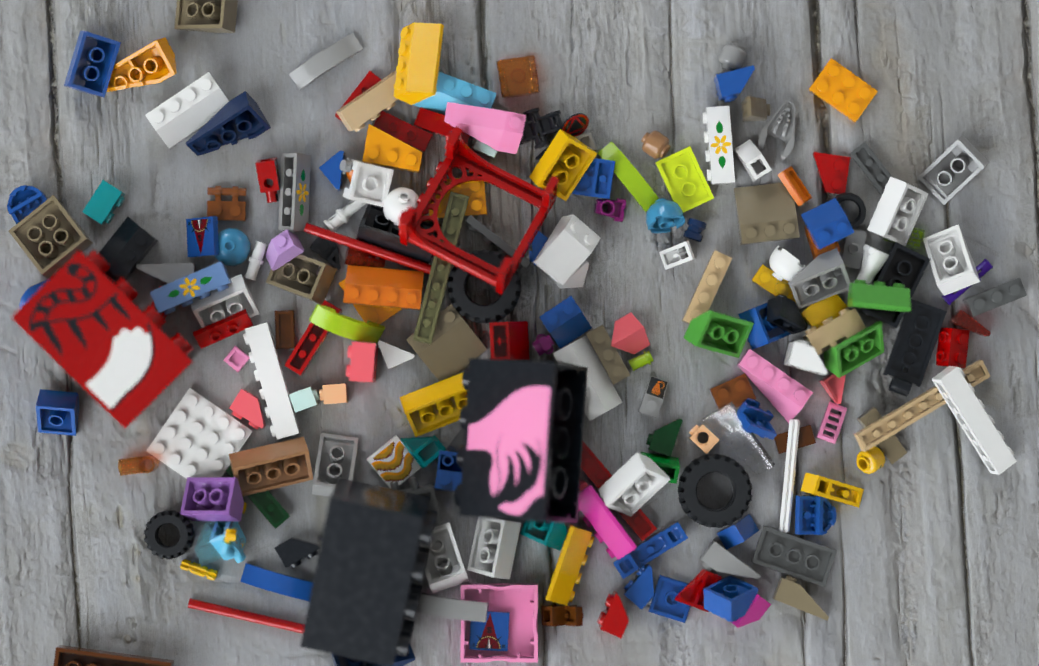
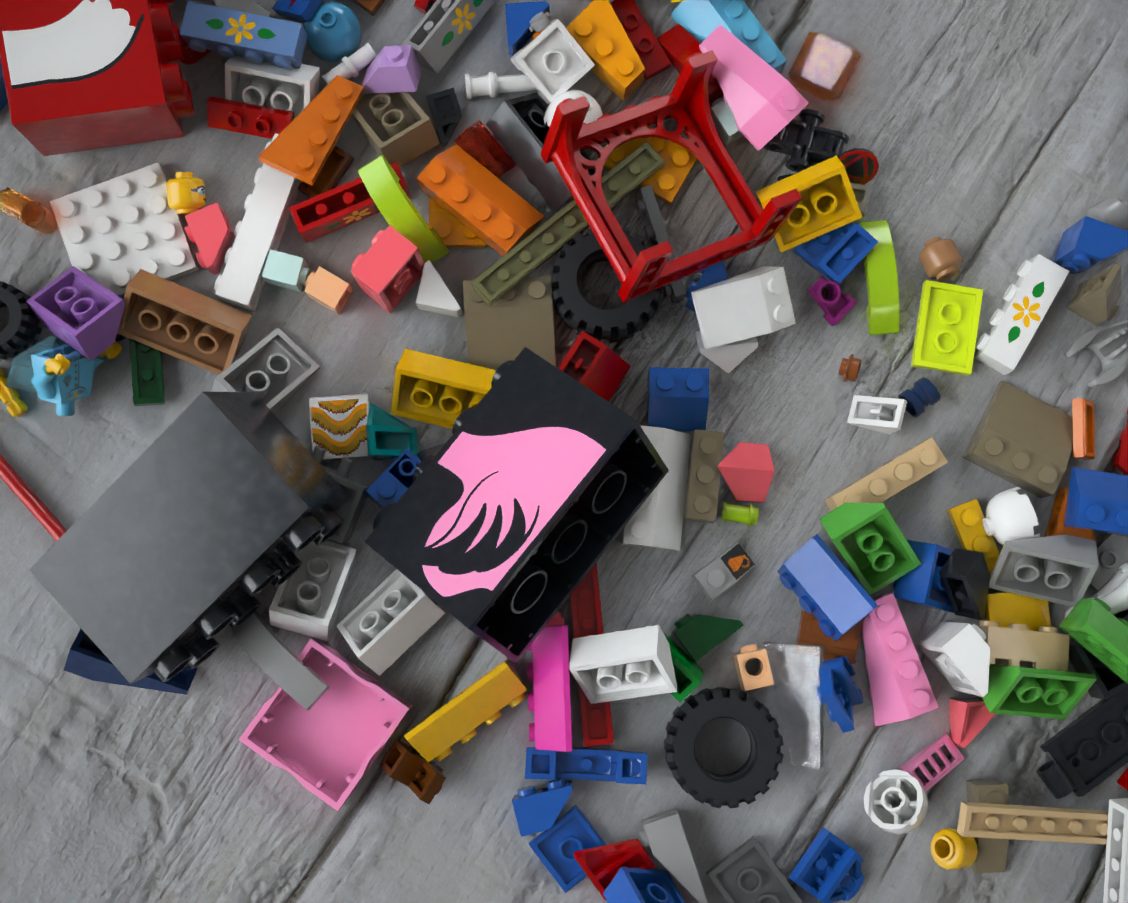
camera: 30 degrees right, 5 degrees down
bright pink tile [223,346,250,373] -> none
blue slope [240,563,313,601] -> none
black slope [275,537,320,569] -> none
red piece [304,223,432,274] -> none
blue tile [469,611,510,651] -> none
teal slope [520,520,567,550] -> none
magenta plate [532,333,555,356] -> none
red slope [597,591,629,639] -> none
dark azure cylinder [646,198,685,234] -> none
blue slope [717,514,759,550] -> none
white slope [733,139,772,182] -> none
reddish brown tile [774,425,816,454] -> none
white axle [779,419,800,533] -> none
yellow slope [801,473,864,508] -> none
none -> yellow head [166,172,206,214]
none -> orange wing [258,75,364,186]
none -> slope [777,534,878,642]
none -> dark orange plate [839,354,862,382]
none -> white cylinder [864,769,929,835]

